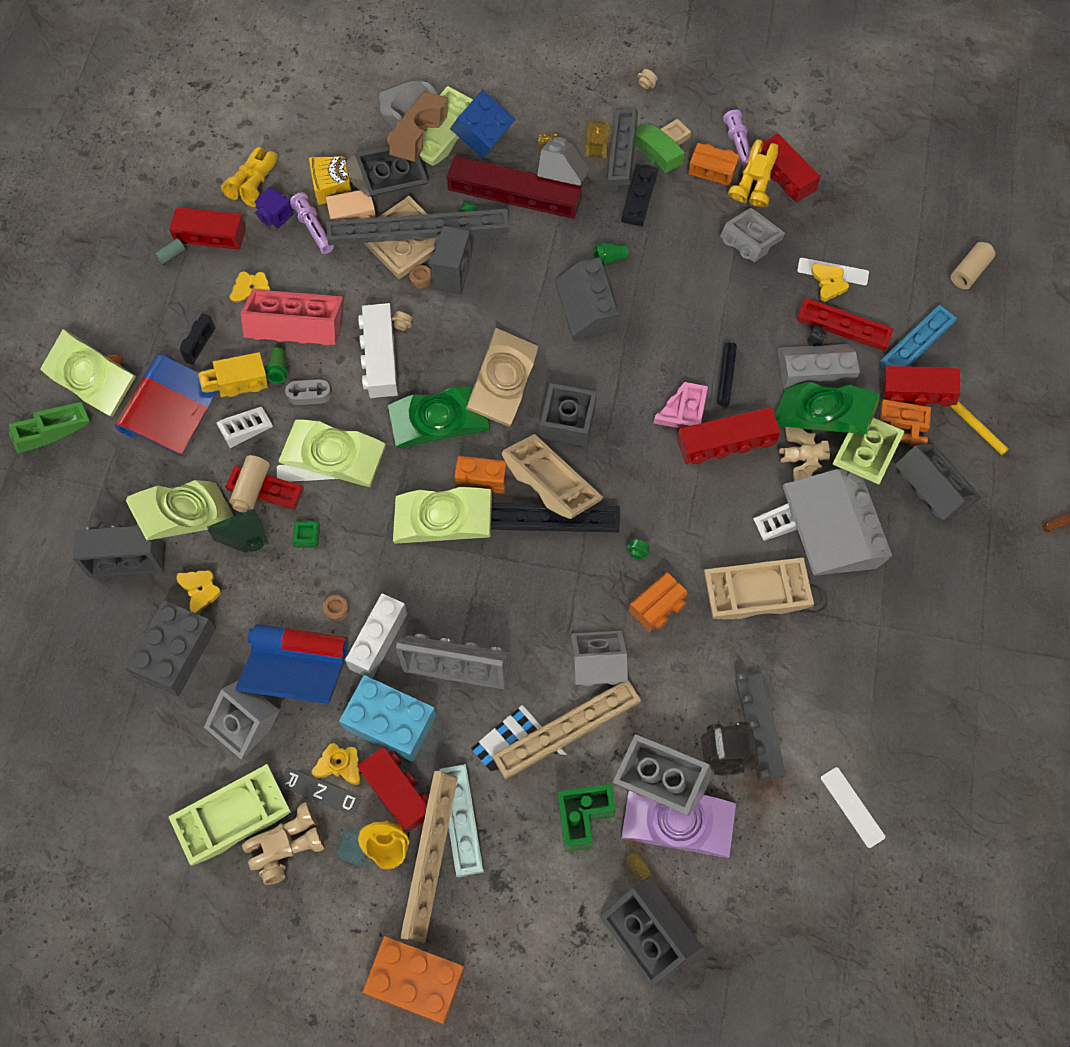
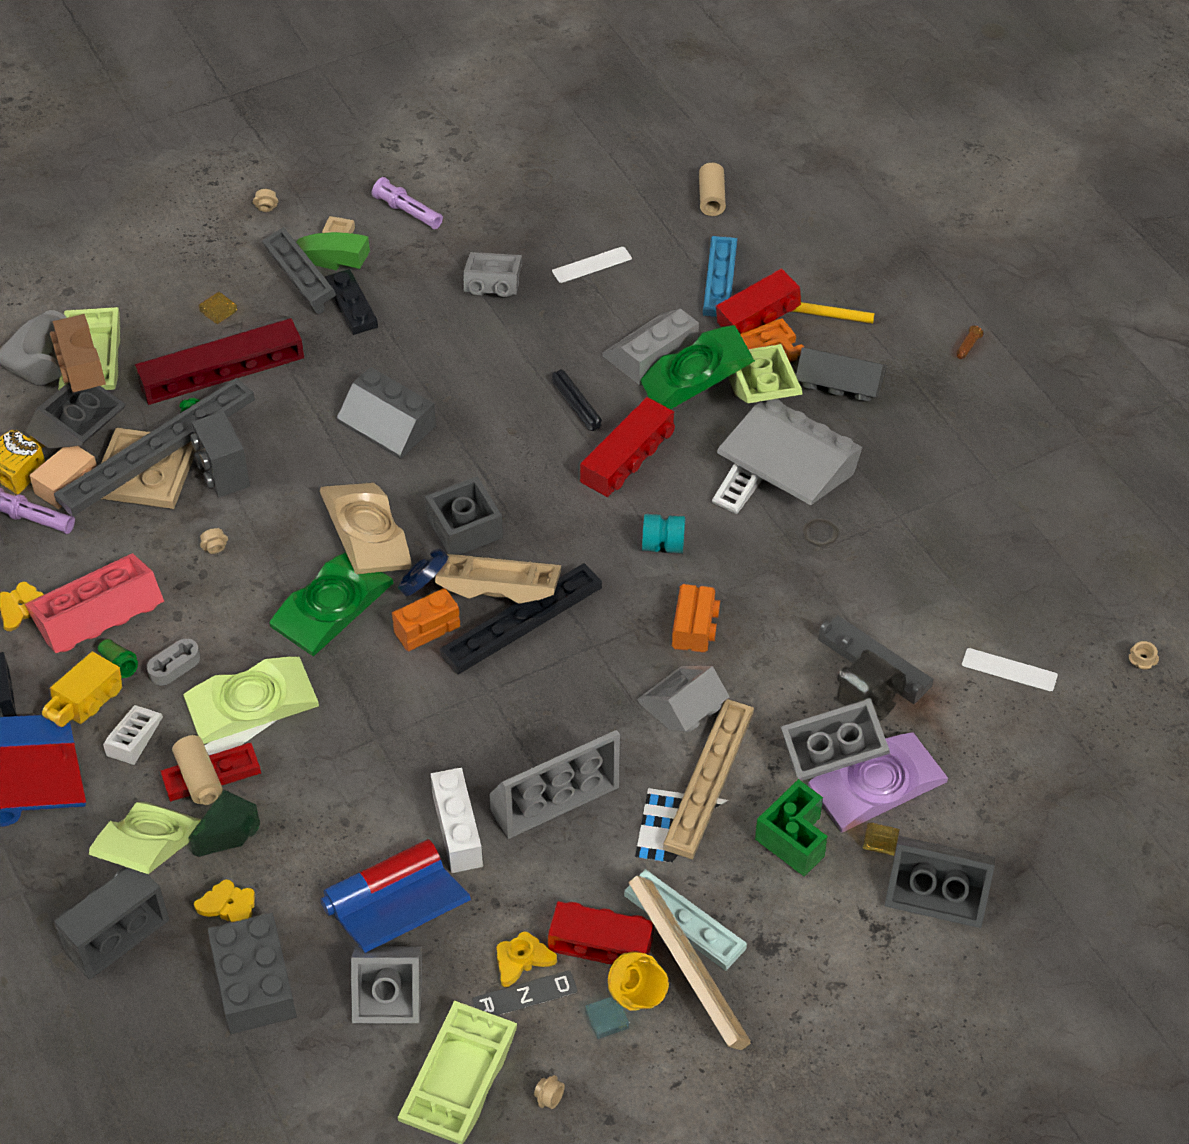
camera: 40 degrees left, 15 degrees down
tan piece [242,802,326,871] -> none
green tile [292,521,320,548] -> none
medium nougat tile [323,595,349,621] -> none
medium azure brick [339,675,437,762] -> none
white brick [358,303,398,398] -> none
orange brick [362,936,466,1026] -> none
yellowish green slope [393,487,492,544] -> none
medium nougat tile [409,265,432,288] -> none
blue brick [450,89,516,159] -> none
light grey slope [537,137,590,186] -> none
clear yellow brick [585,121,610,158] -> none
green cone [594,242,628,265] -> none
green plate [626,539,650,560] -> none
bright pink wing [654,382,708,428] -> none
orange brick [688,143,740,186] -> none
tan slope [704,557,814,619] -> none
yellow piece [728,139,778,207] -> none
red brick [760,133,821,203] -> none
tan animal [779,427,830,481] -> none
red plate [796,298,894,352] -> none
black plate [807,325,827,346] -> none
yellow animal [811,263,849,302] -> none
none -> dark blue tile [398,548,449,596]
none -> teal wheel [642,514,685,554]
none -> tan plate [1129,641,1159,670]

